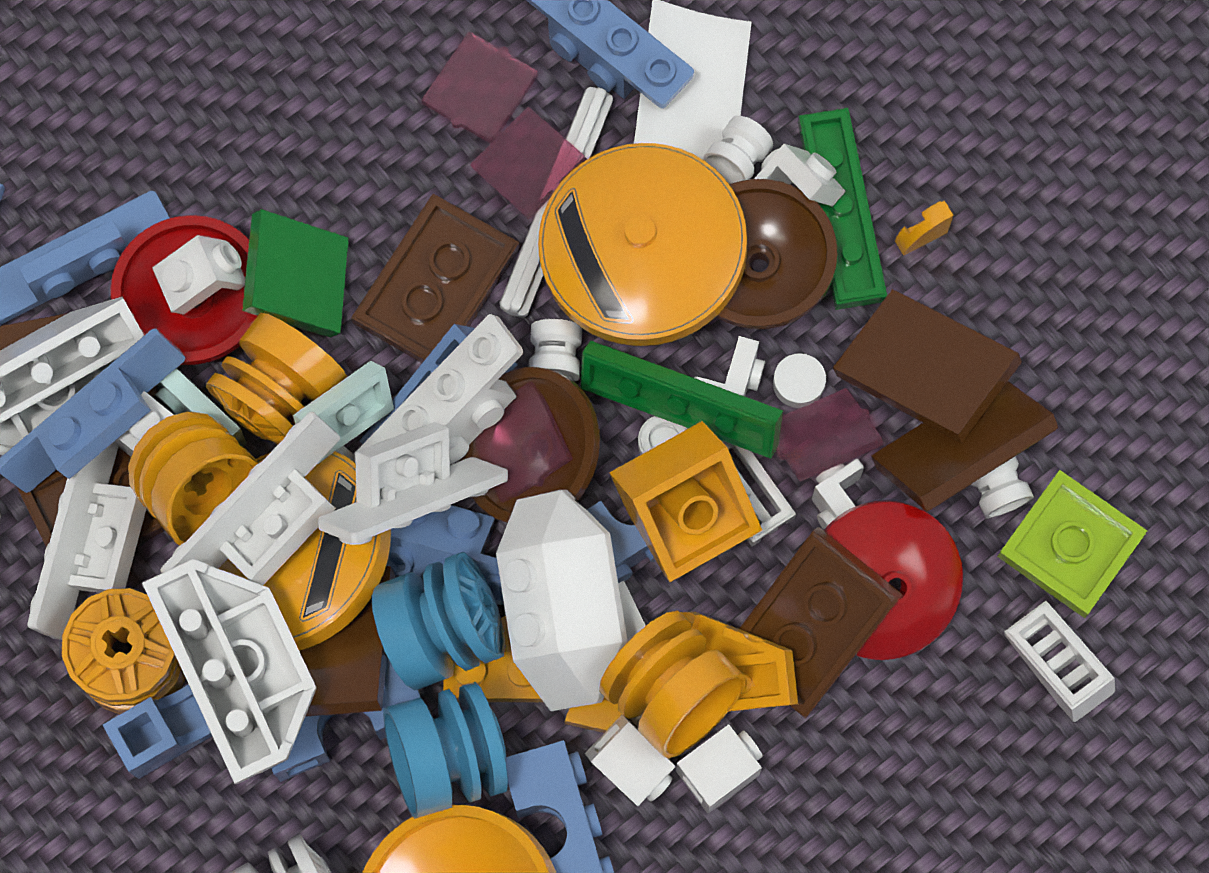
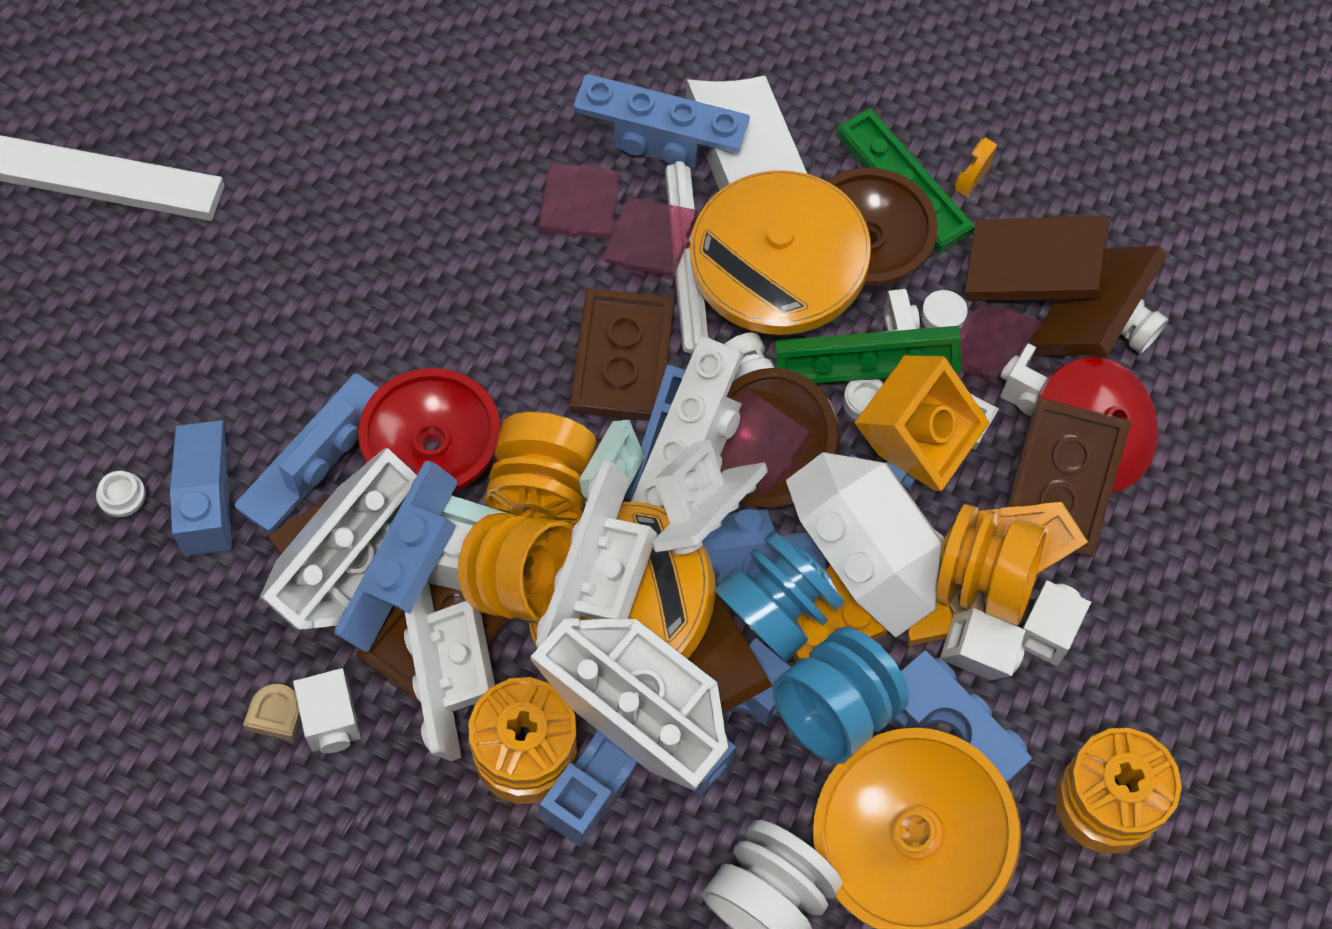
camera: 30 degrees left, 10 degrees down
white bracket [152,235,245,314] -> none
green tile [242,209,349,338] -> none
white wheel [703,116,773,185] -> none
white bracket [754,144,845,206] -> none
lime plate [997,470,1147,618] -> none
white slope [1004,601,1115,722] -> none

